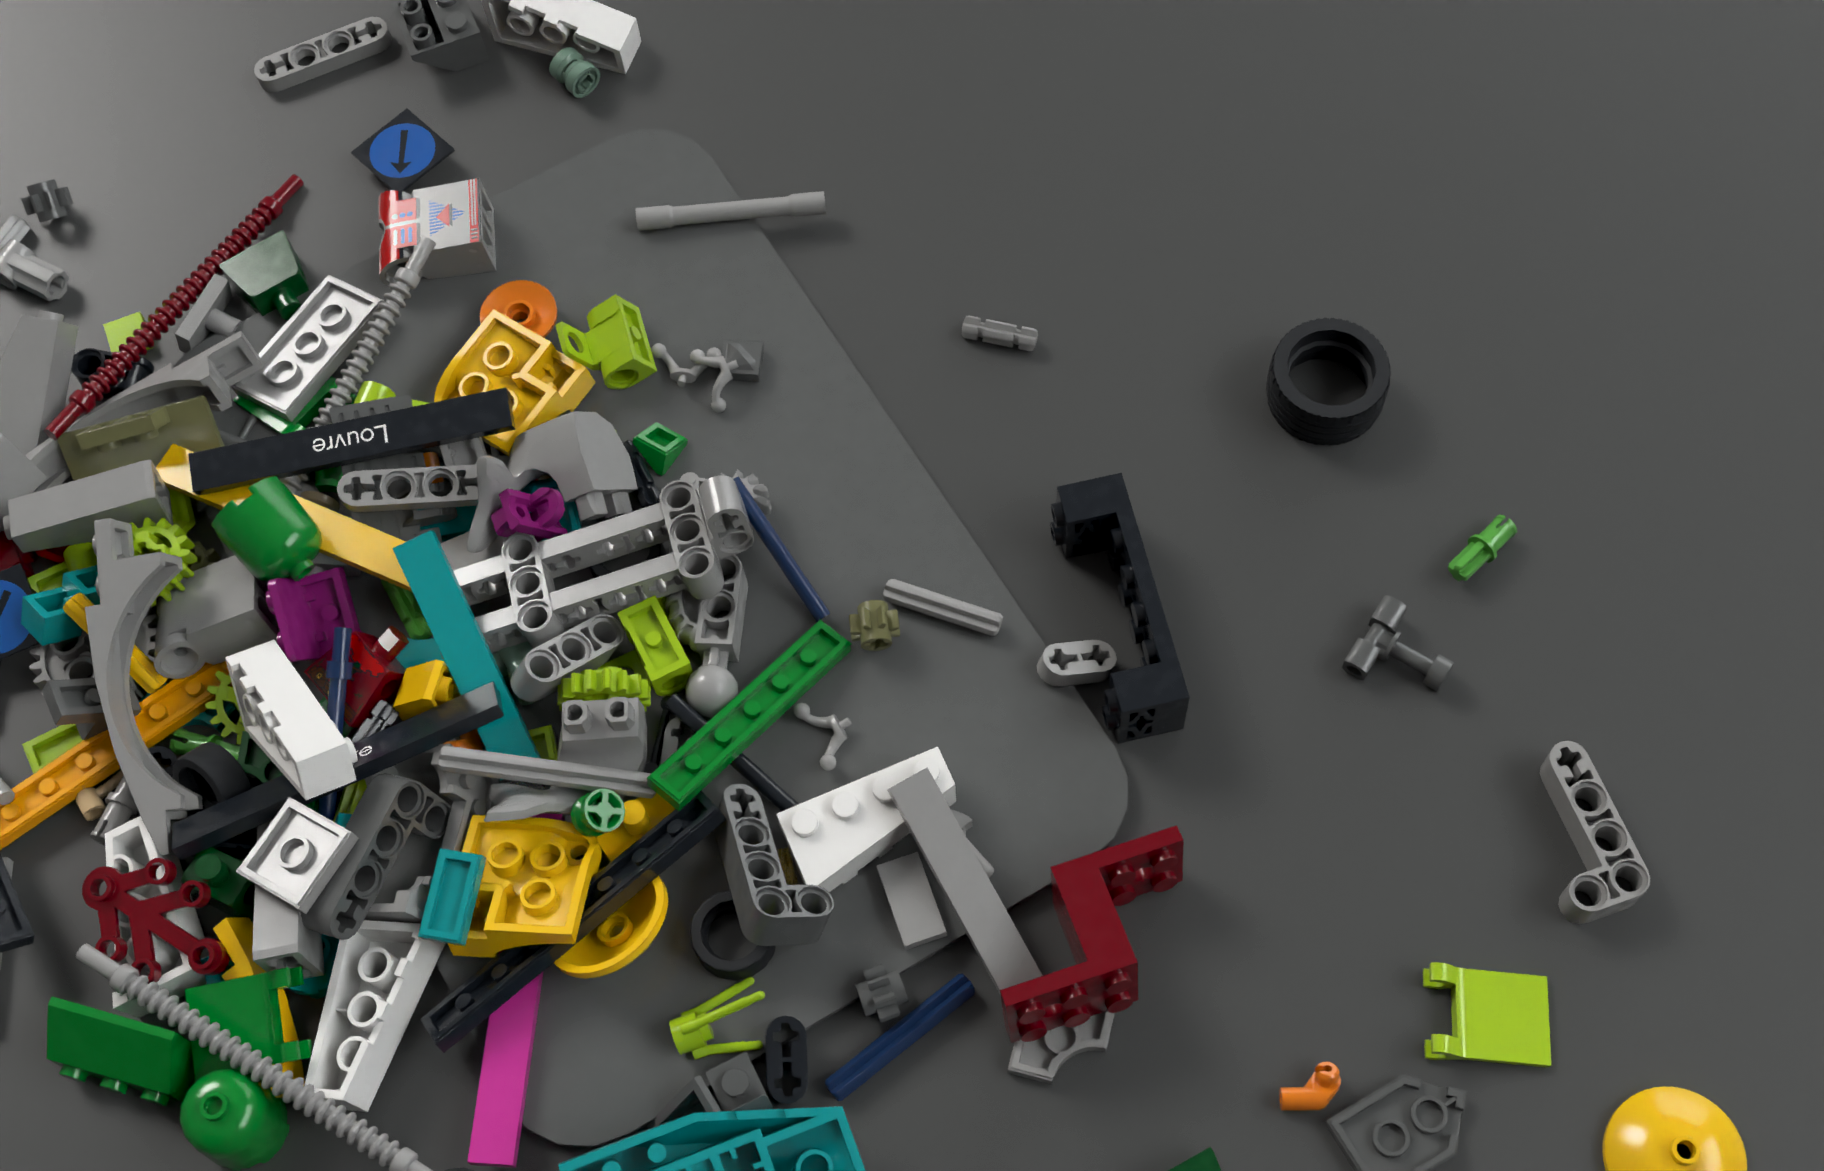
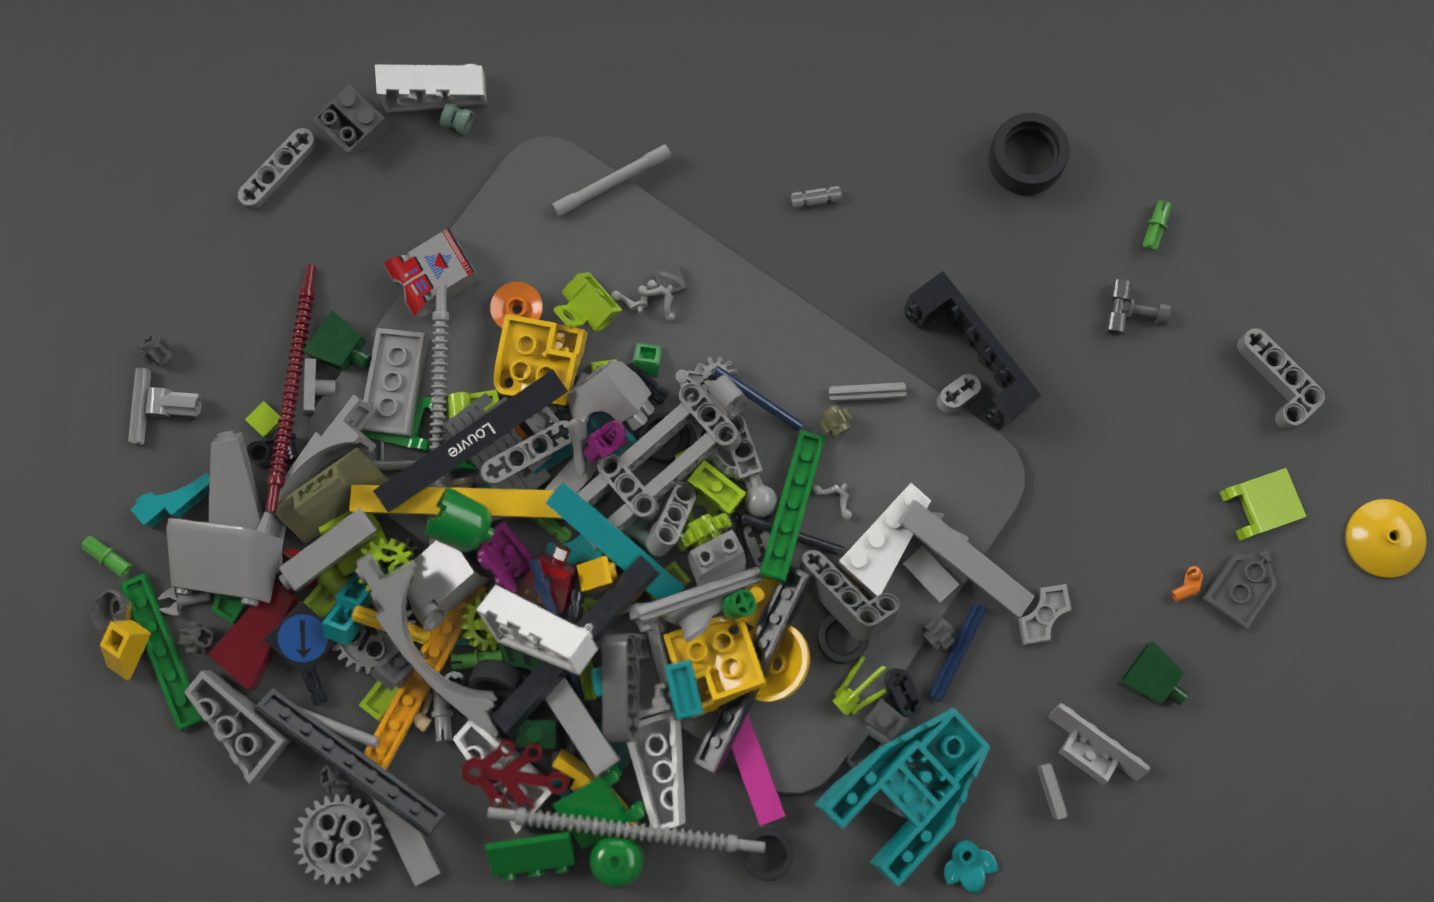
camera: 30 degrees left, 15 degrees up
tile [236,797,359,914] -> none
piece [351,108,455,192] -> none
dark red bracket [1000,825,1184,1043] -> none

